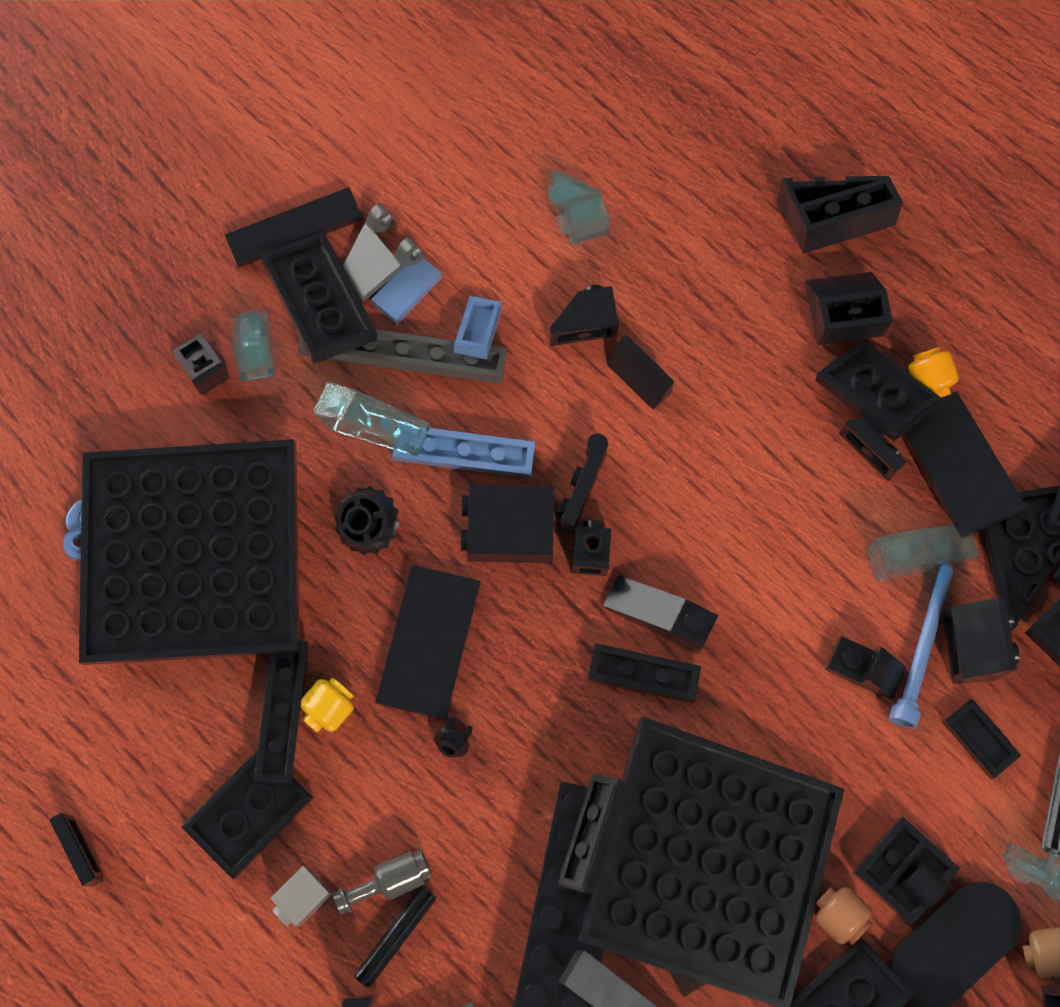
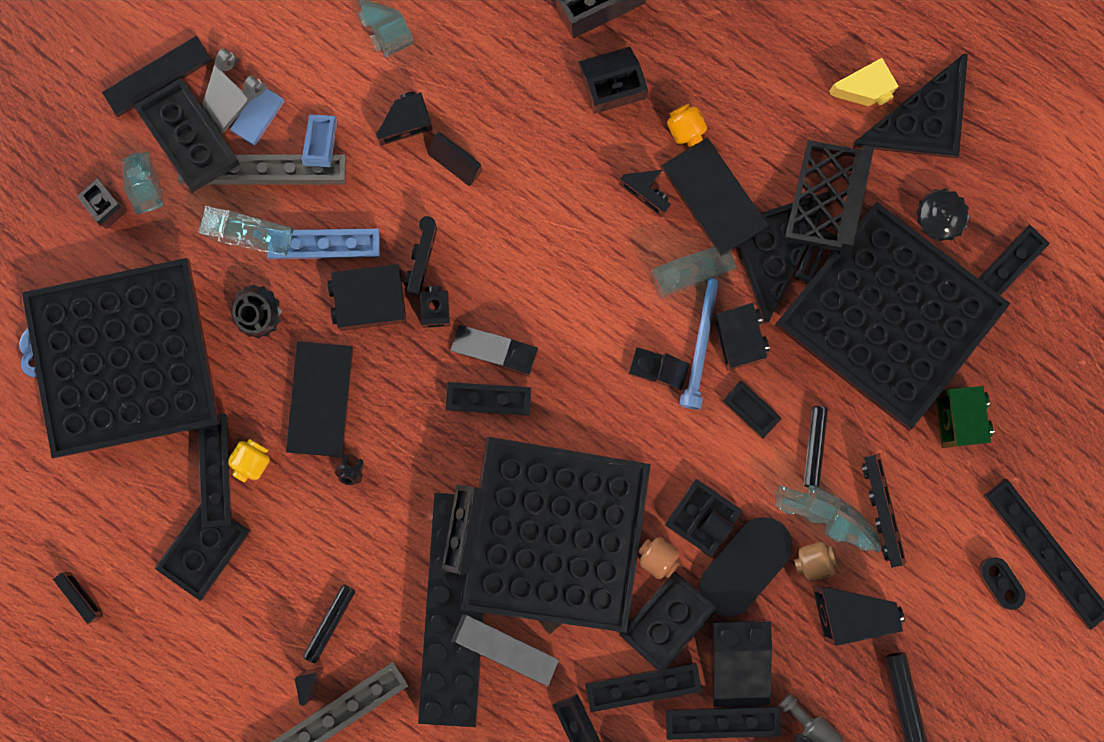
camera: 15 degrees left, 10 degrees up
light grey brick [270,866,332,927] -> none
dark grey piece [332,849,433,914] -> none
black tile [815,340,942,441] -> none

